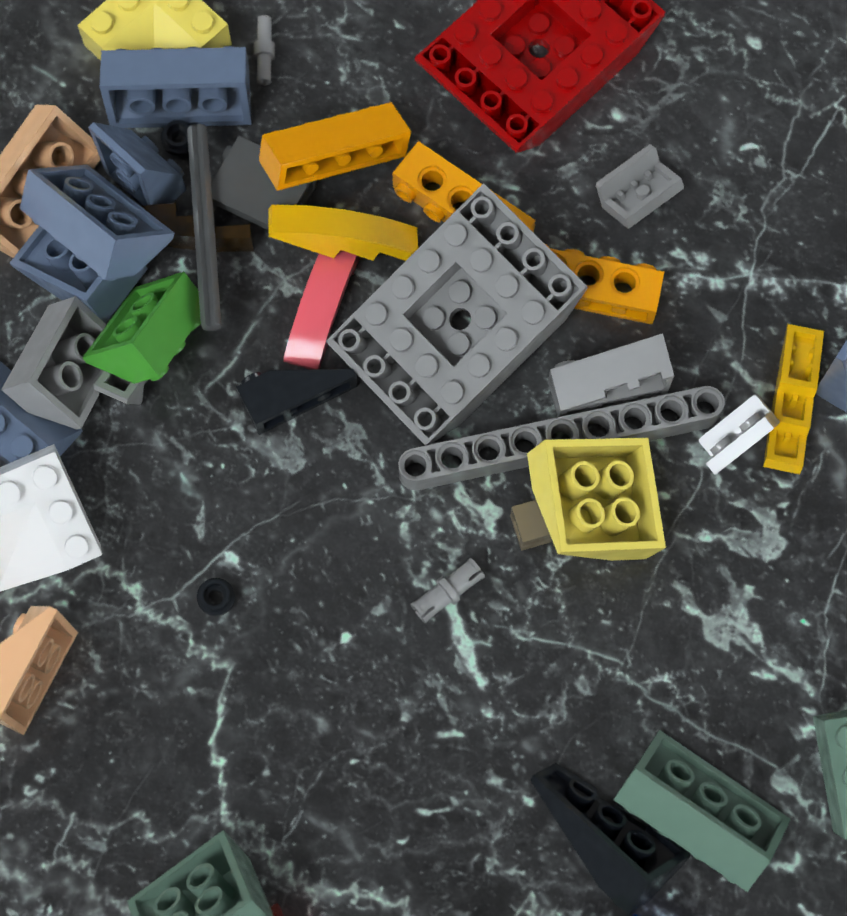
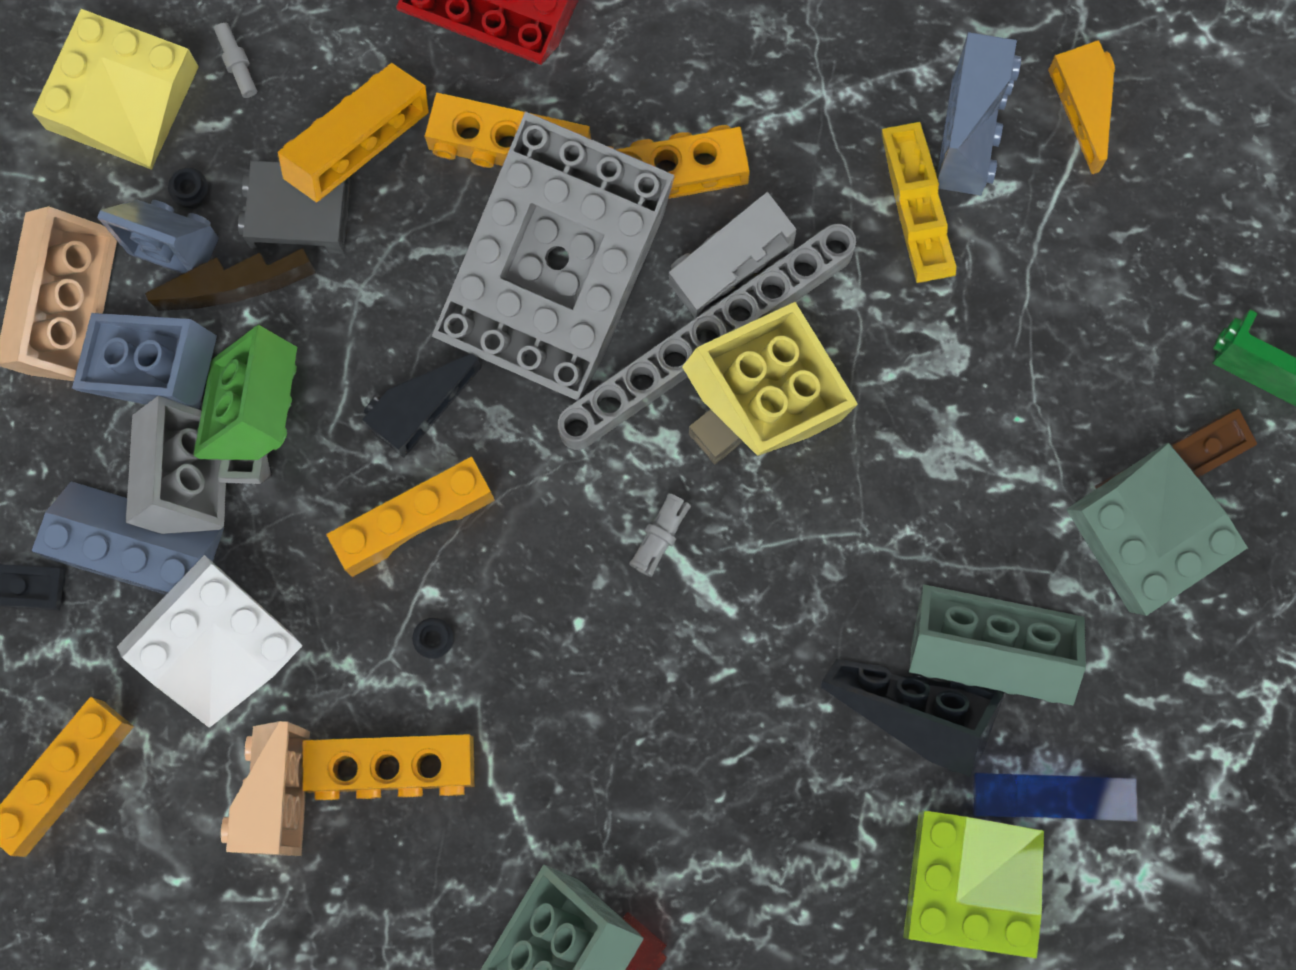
camera: 20 degrees left, 5 degrees up
sand blue slope [20,165,174,281] -> none
sand blue slope [99,46,252,128] -> none
dark grey axle [187,124,222,331] -> none
yellow slope [268,205,418,261] -> none
coral slope [283,250,360,370] -> none
light grey bracket [596,144,684,229] -> none
bracket [699,394,780,475] -> none
none -> light orange brick [302,734,475,800]
none -> light orange arch [326,456,495,577]

